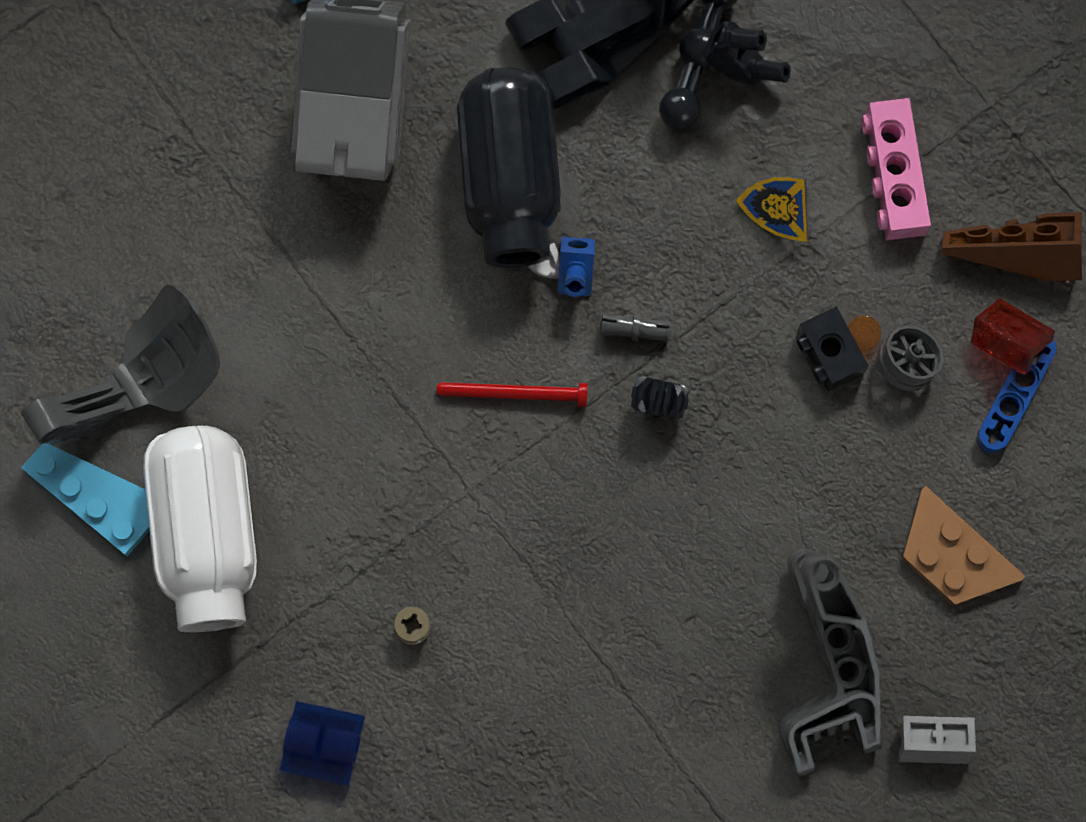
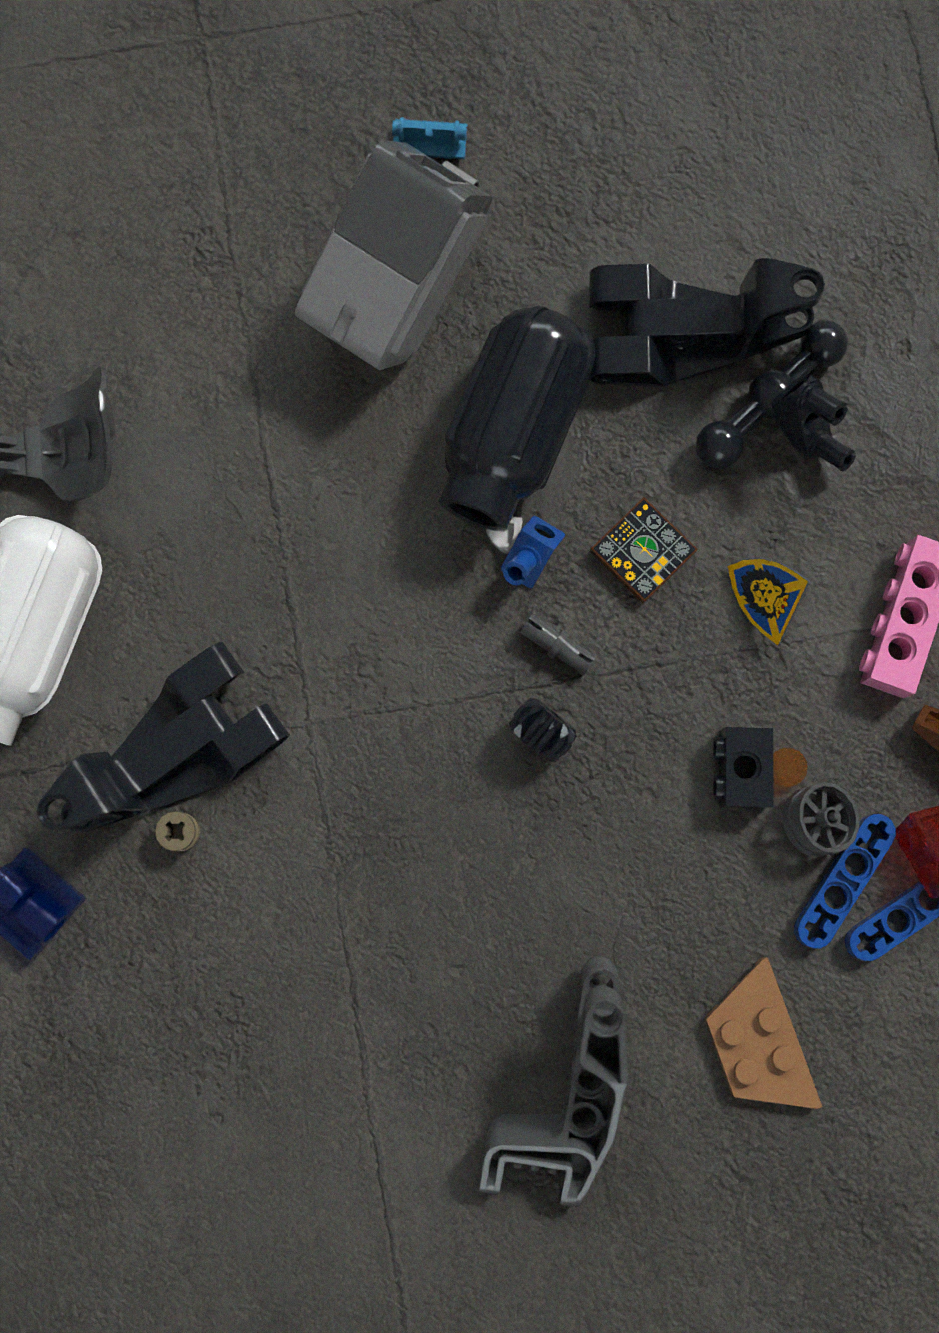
camera: 30 degrees right, 5 degrees up
red bar [436,382,588,407] -> none
light grey hinge [899,716,976,764] -> none
none -> black piece [37,642,290,832]
none -> tile [590,497,698,604]
none -> blue beam [794,814,896,948]

